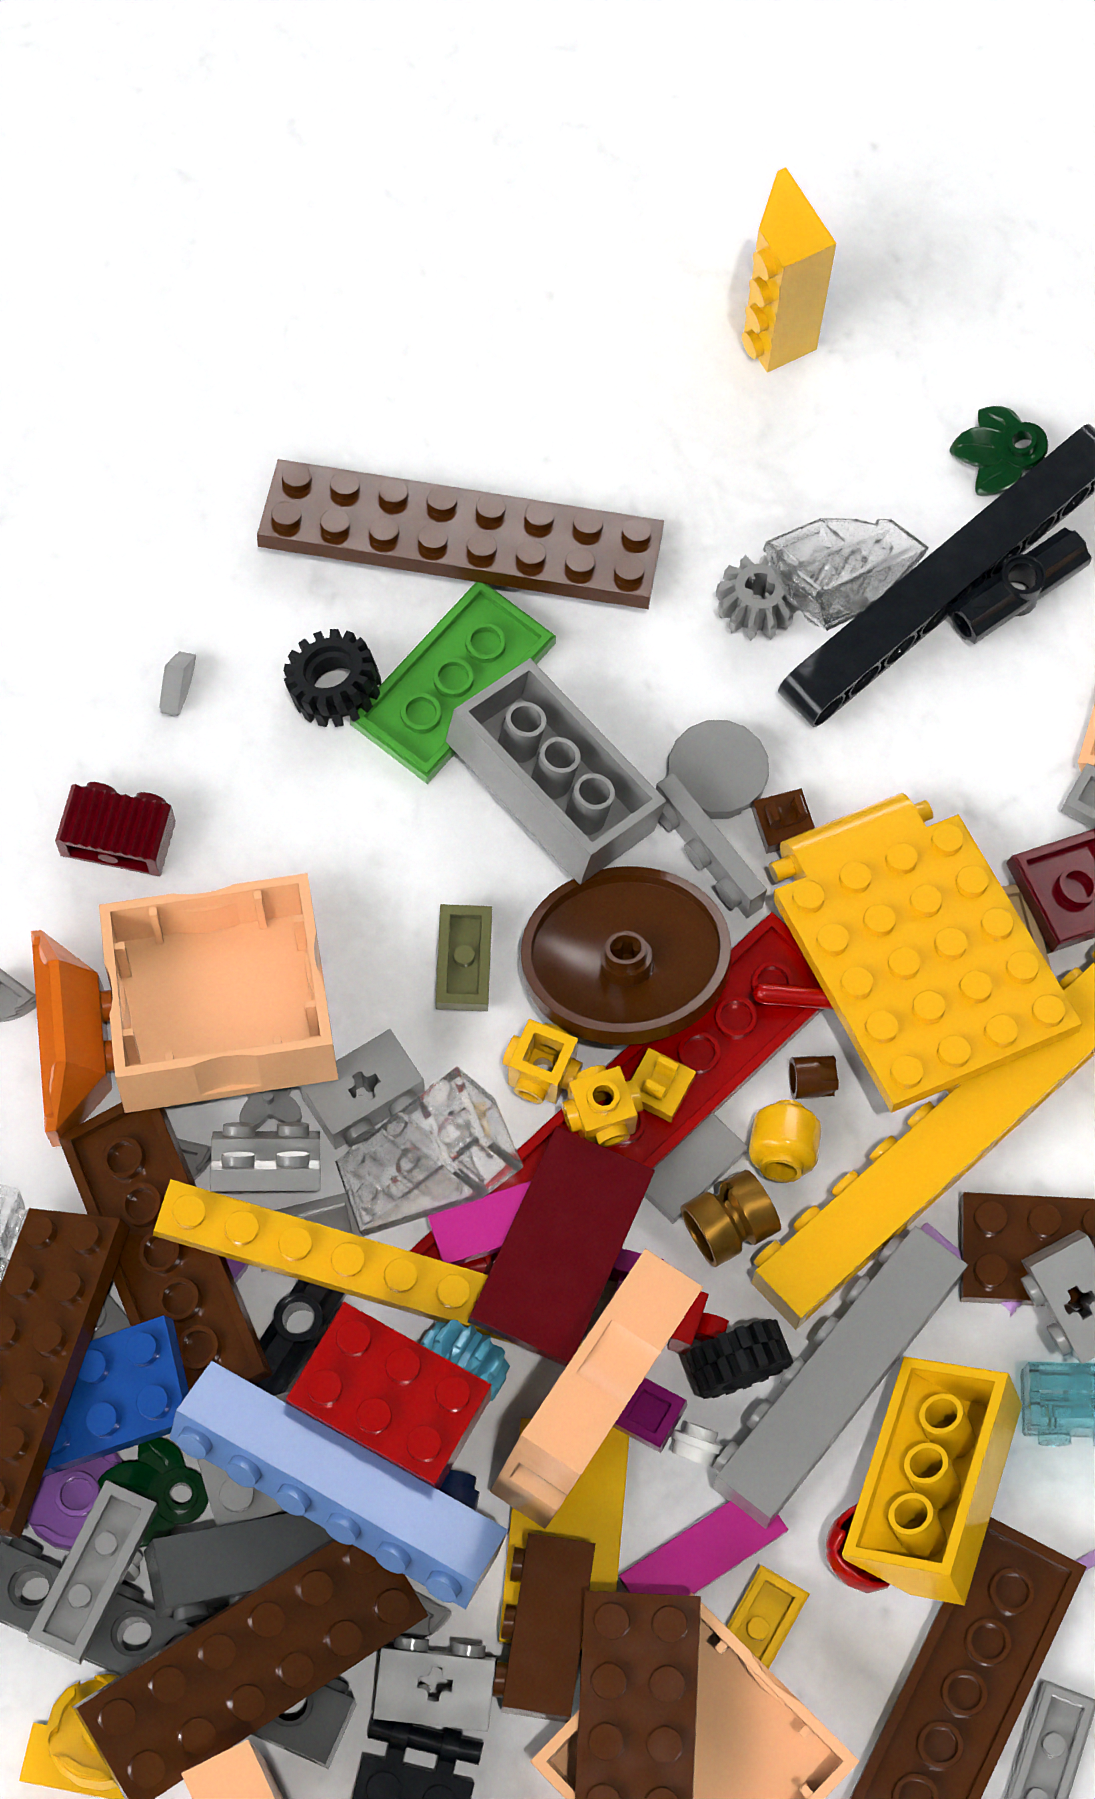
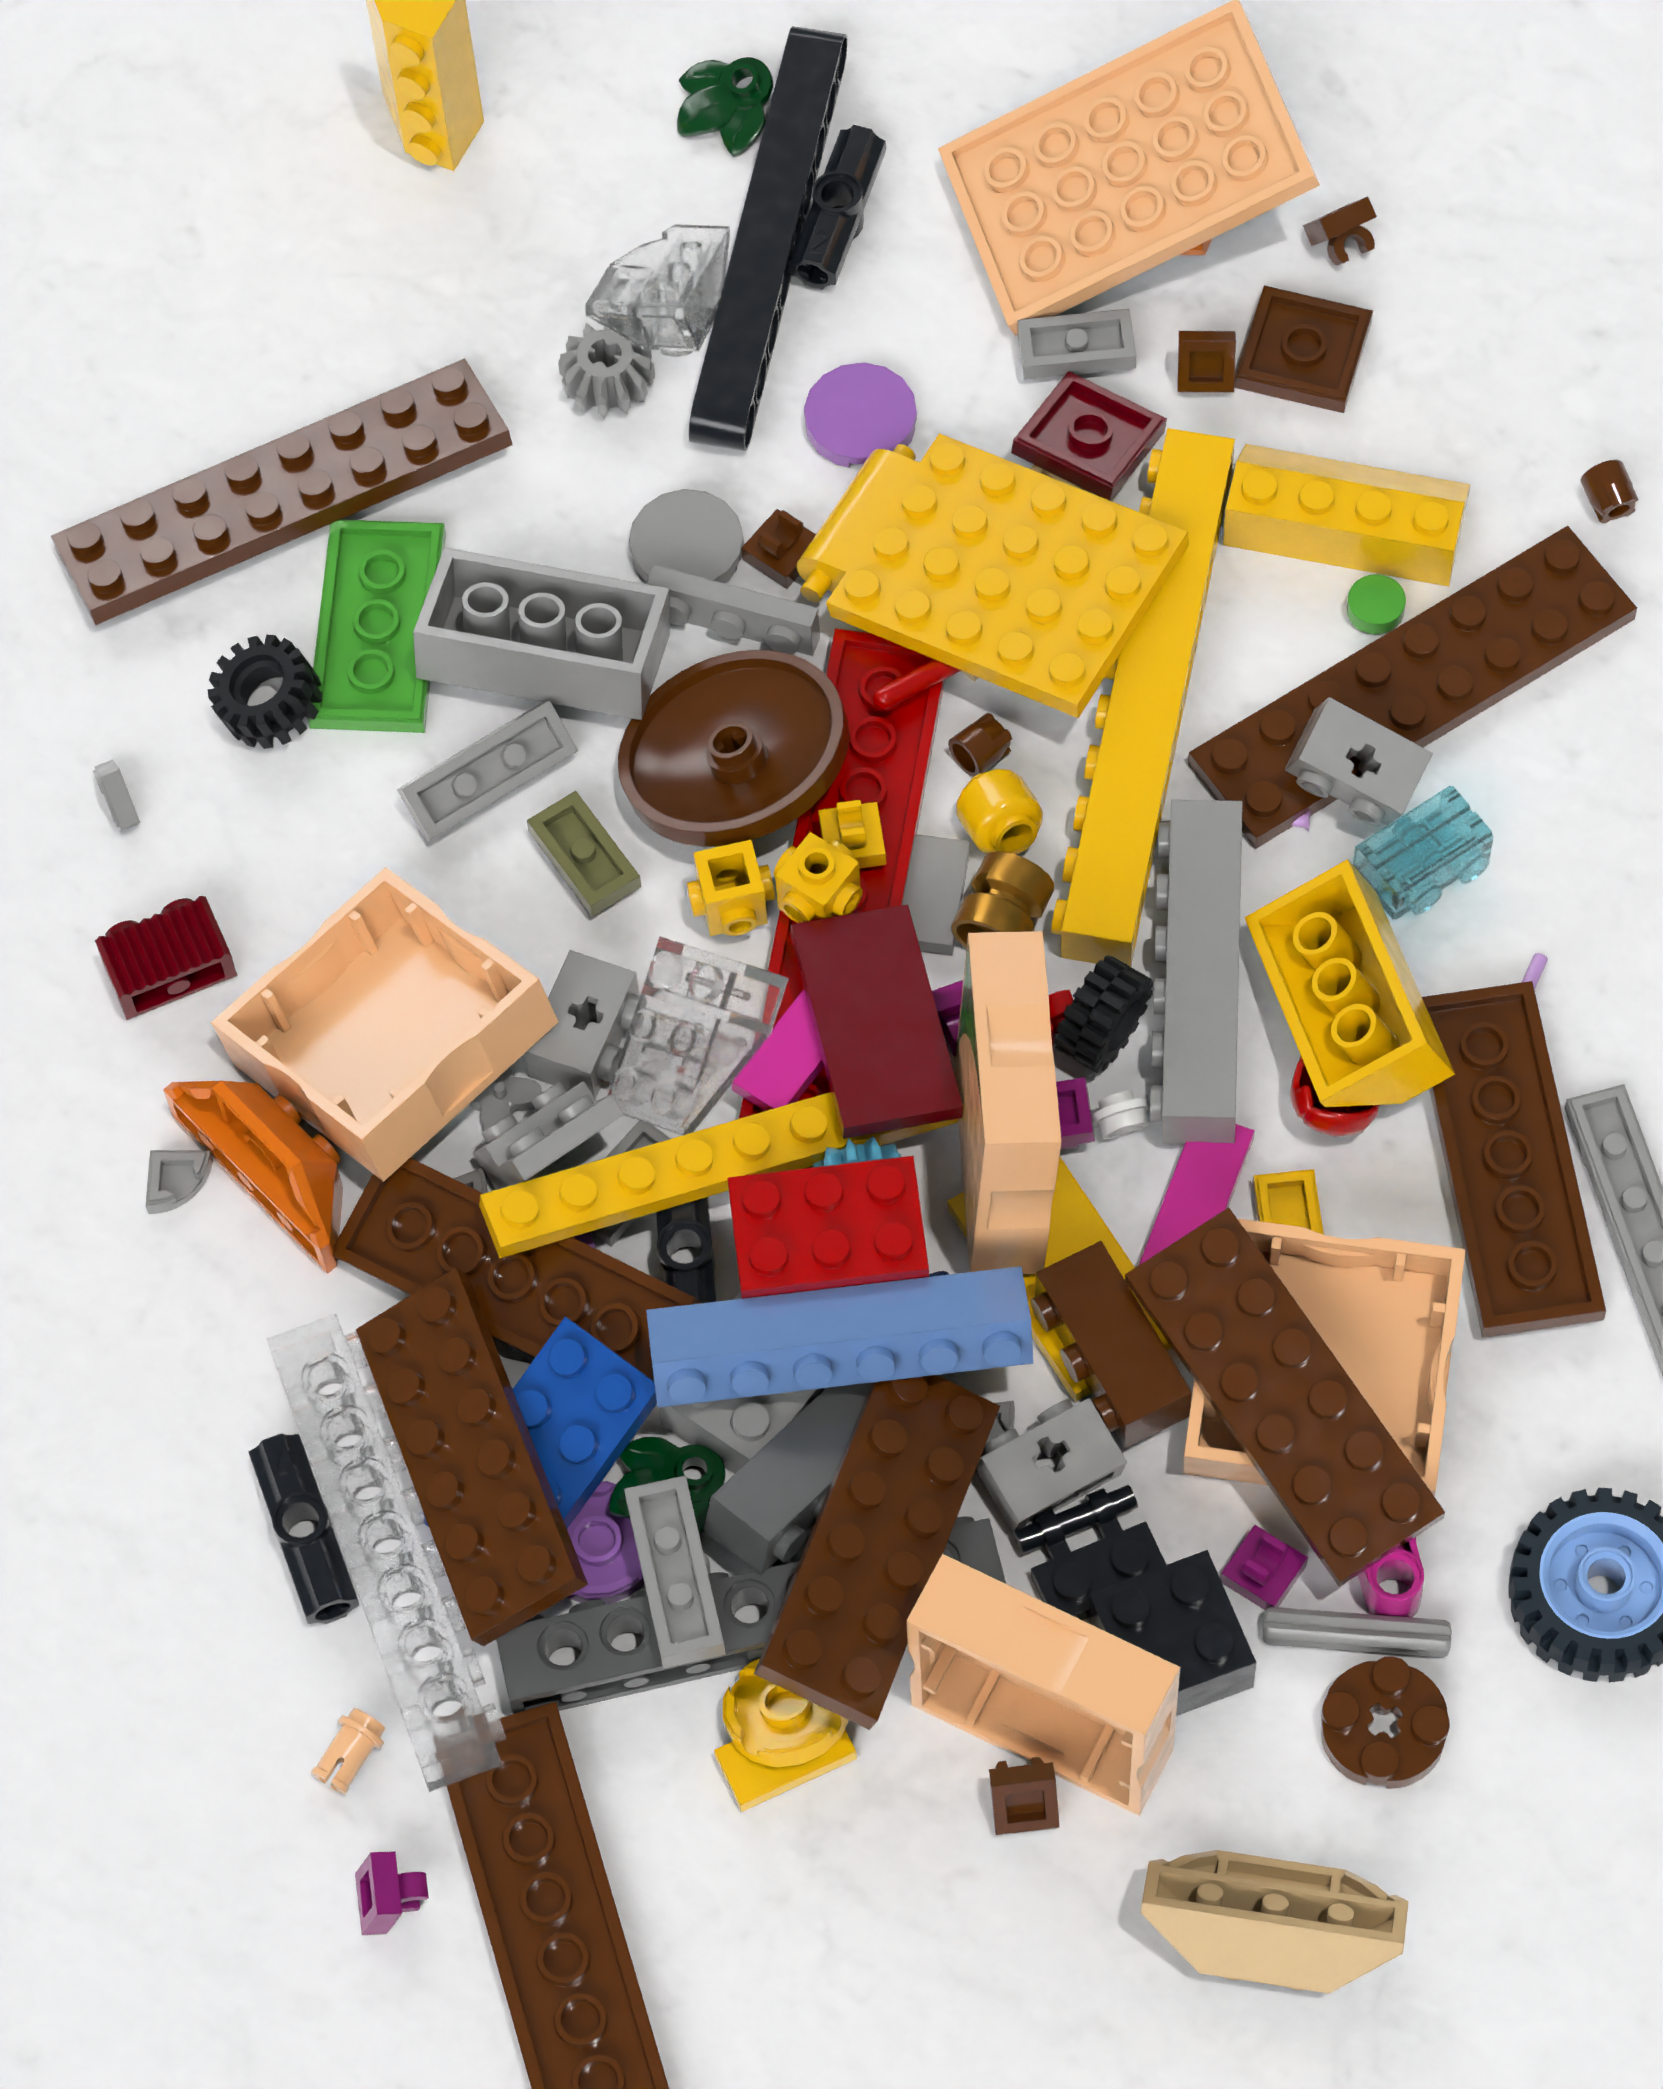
camera: 30 degrees left, 5 degrees down
none -> light grey plate [397,700,578,840]
none -> medium lavender tile [804,362,917,468]

